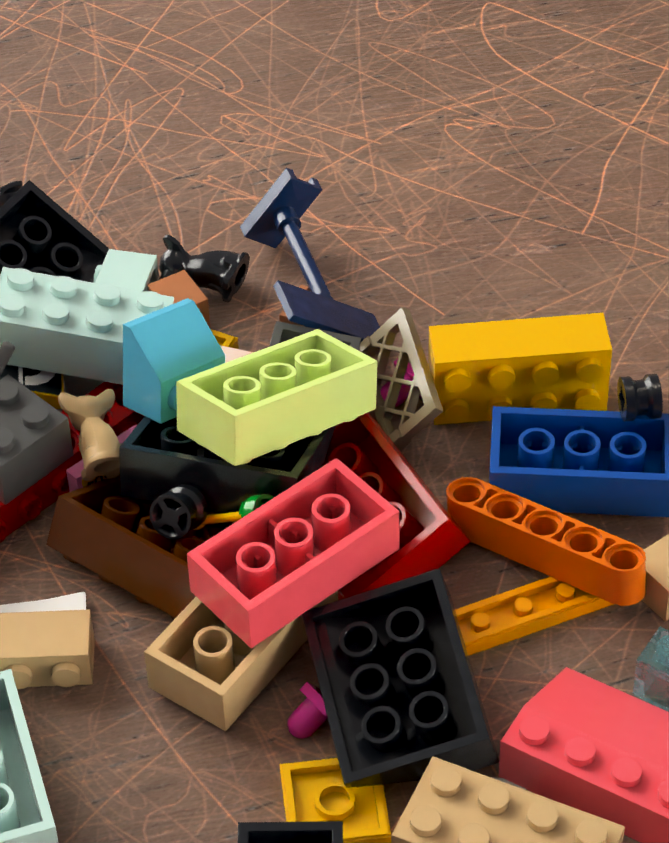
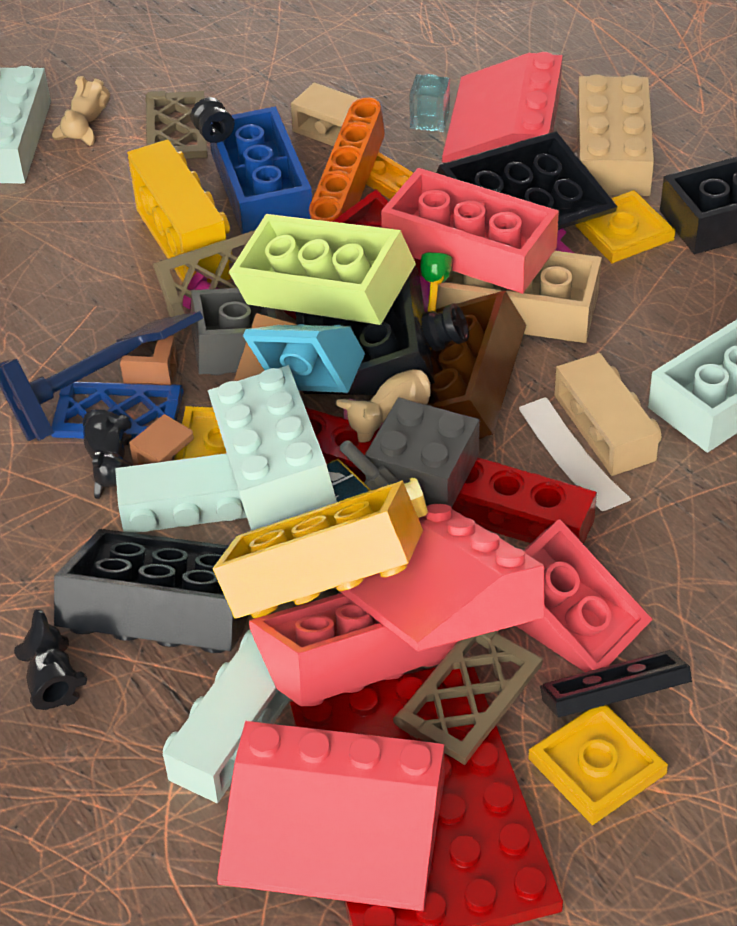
camera: 110 degrees left, 0 degrees up
none -> blue window [51,382,184,440]

